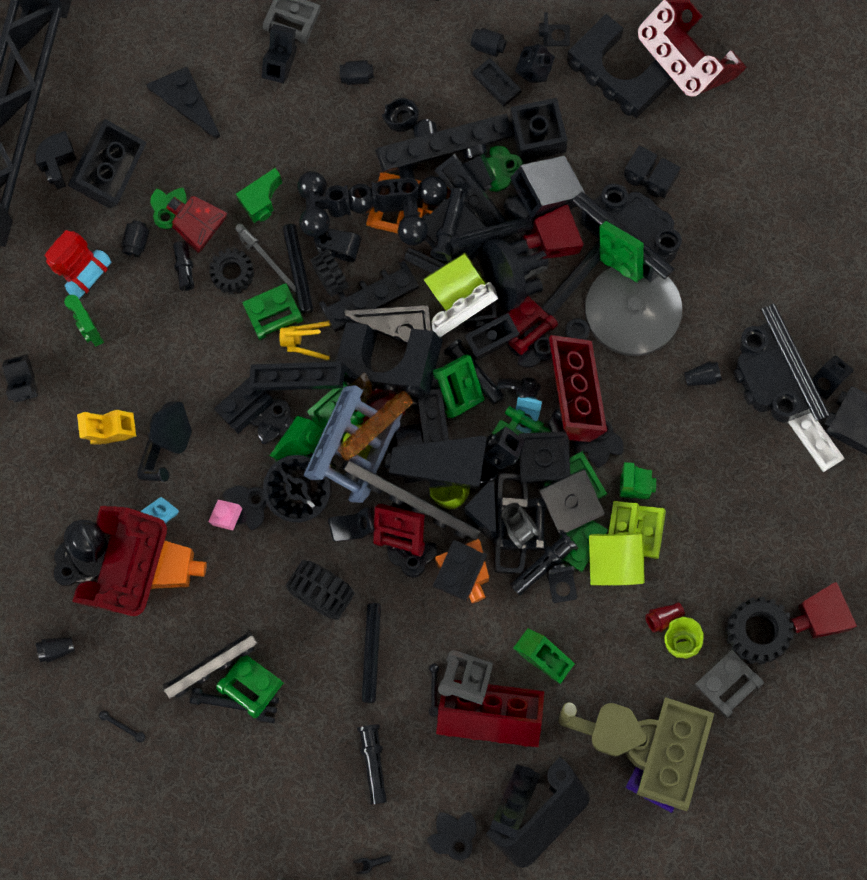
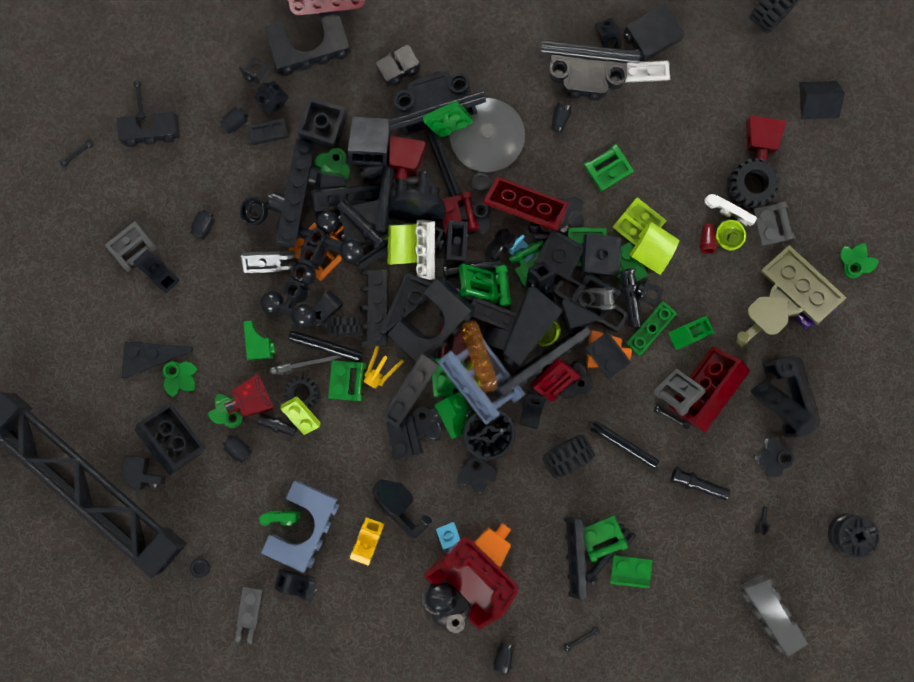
camera: 65 degrees left, 10 degrees up
red piece [44,230,112,299] -> none
bright pink plate [208,500,243,530] -> none
dark brown tile [348,372,372,403] -> none
green arch [619,462,656,499] -> none
none -> green plate [163,361,197,397]
none -> hinge [241,251,297,273]
none -> sand blue arch [261,480,340,573]
none -> lime plate [280,396,320,435]
none -> green plate [495,265,512,308]
none -> green plate [583,144,634,192]
none -> green plate [610,555,652,588]
none -> green tile [626,301,677,357]
none -> white hinge [704,194,757,227]
none -> green plate [840,243,879,278]

